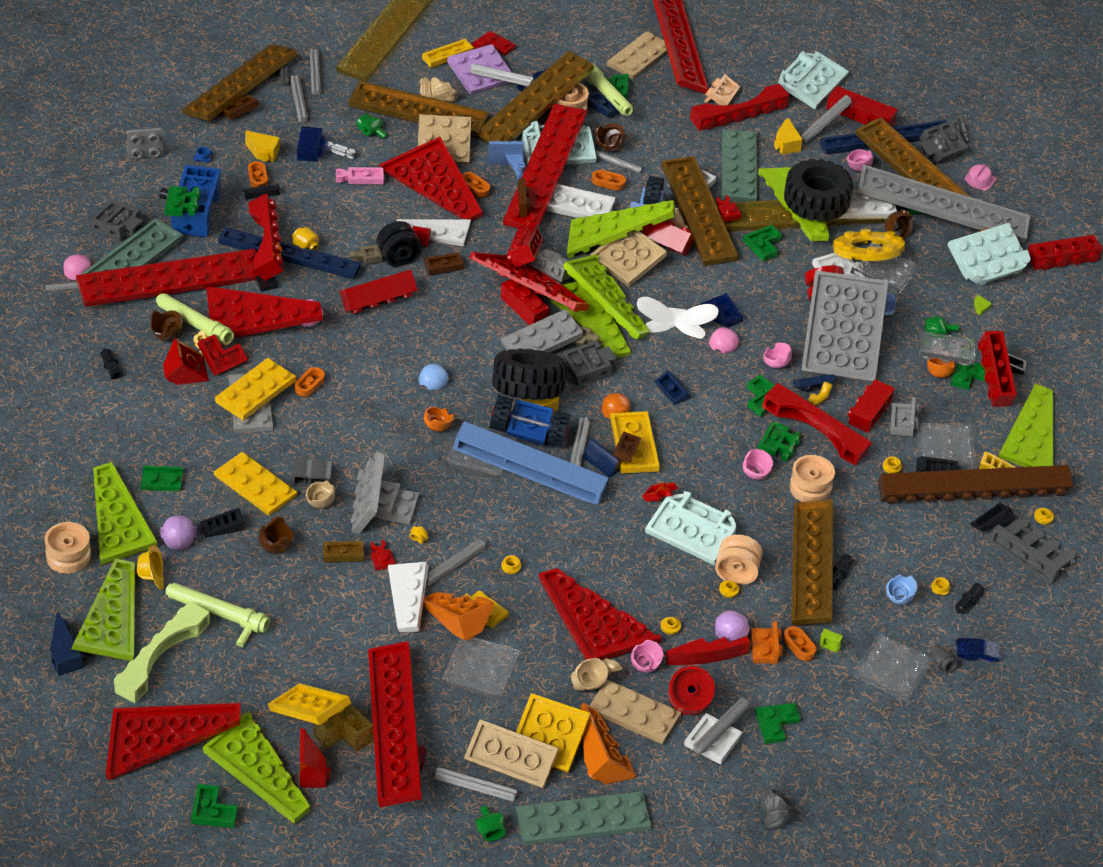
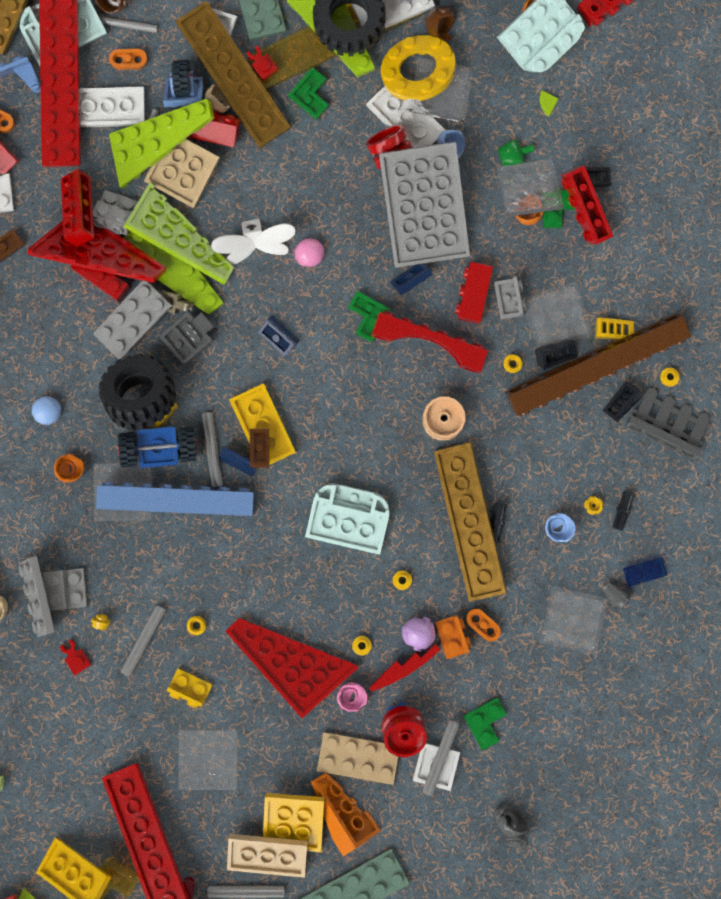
camera: 10 degrees left, 40 degrees up
pearl gold plate [323,541,364,562] -> none
white wing [388,562,428,632] -> none
orange wedge [423,592,494,640] -> none
reddish brown plate [518,179,531,217] -> none
tan hair [571,658,622,691] -> none
orange hair [601,393,630,418] -> none
red plate [642,482,678,502] -> none
clear blue wing [695,293,743,328] -> none
light nougat wheel [715,535,763,585] -> none
bright pink hair [743,449,773,480] -> none
green plate [758,421,802,461] -> none
bright pink hair [763,342,792,369] -> none
yellow arm [808,382,833,405] -> none
lime tile [819,629,843,653] -> none
lime wing [998,384,1053,467] -> none

